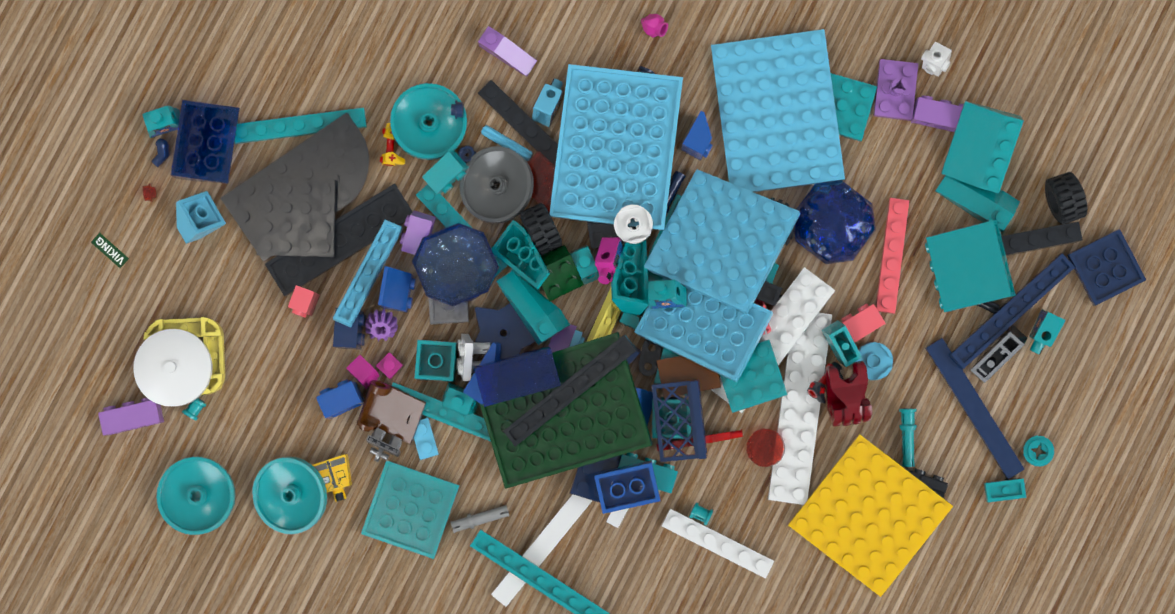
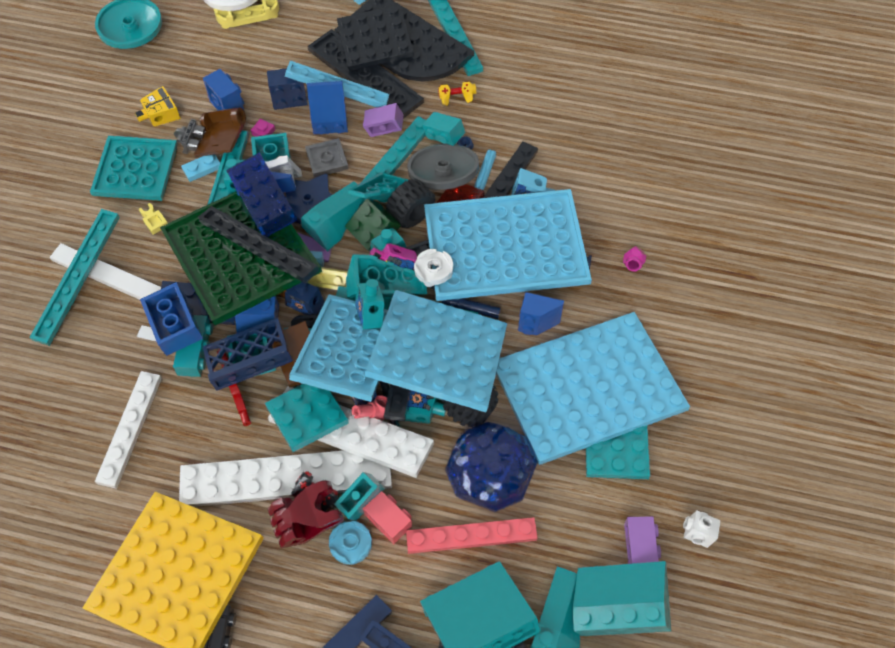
camera: 75 degrees right, 25 degrees down
teal bush [182,398,207,421] -> none
teal dish [252,457,327,534] -> none
coral brick [288,285,320,318] -> none
dark pink brick [346,355,380,389] -> none
medium lavender gear [365,309,398,342] -> none
teal dish [390,83,467,160] -> none
clear light blue rock [412,223,499,307] -> none
light grey pin [450,505,509,533] -> none
dark blue plate [451,100,464,119] -> none
slope [478,26,537,77] -> none
teal bush [689,502,714,526] -> none
clear red tile [746,428,785,467] -> none
medium lavender plate [873,59,918,121] -> none
teal pin [899,408,917,467] -> none
none -> light yellow plate [139,203,168,235]

